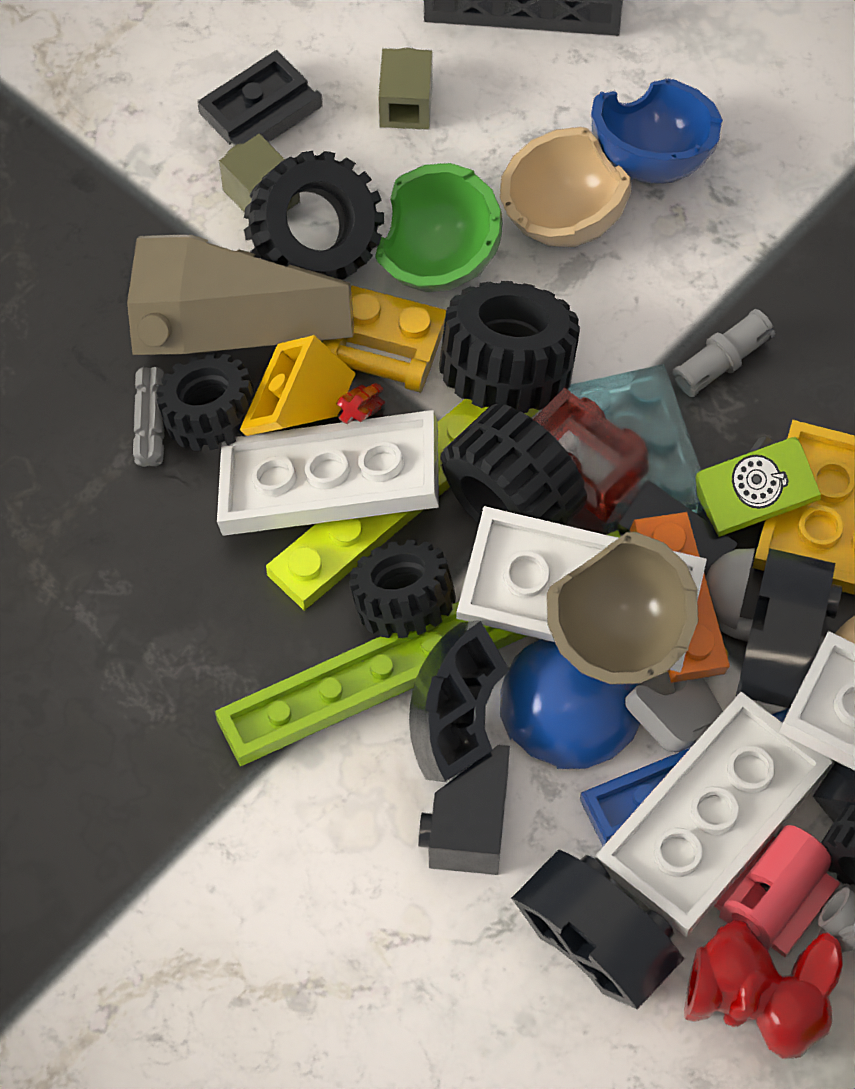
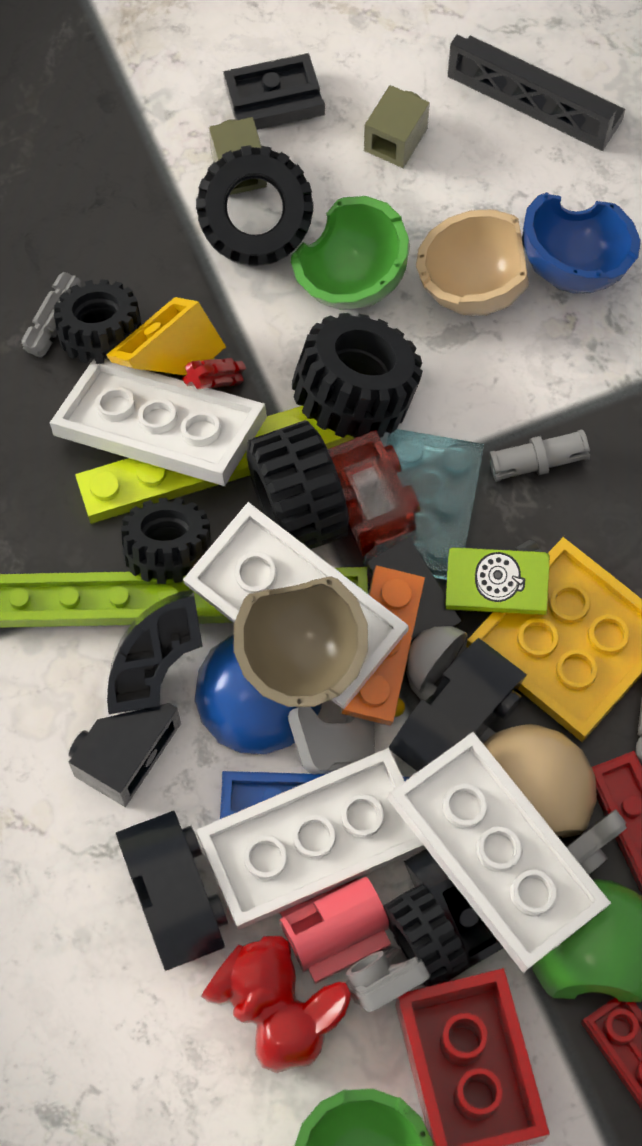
camera: 25 degrees right, 5 degrees up
dark tan wedge [127,235,355,355] -> none
yellow plate [323,285,446,393] -> none

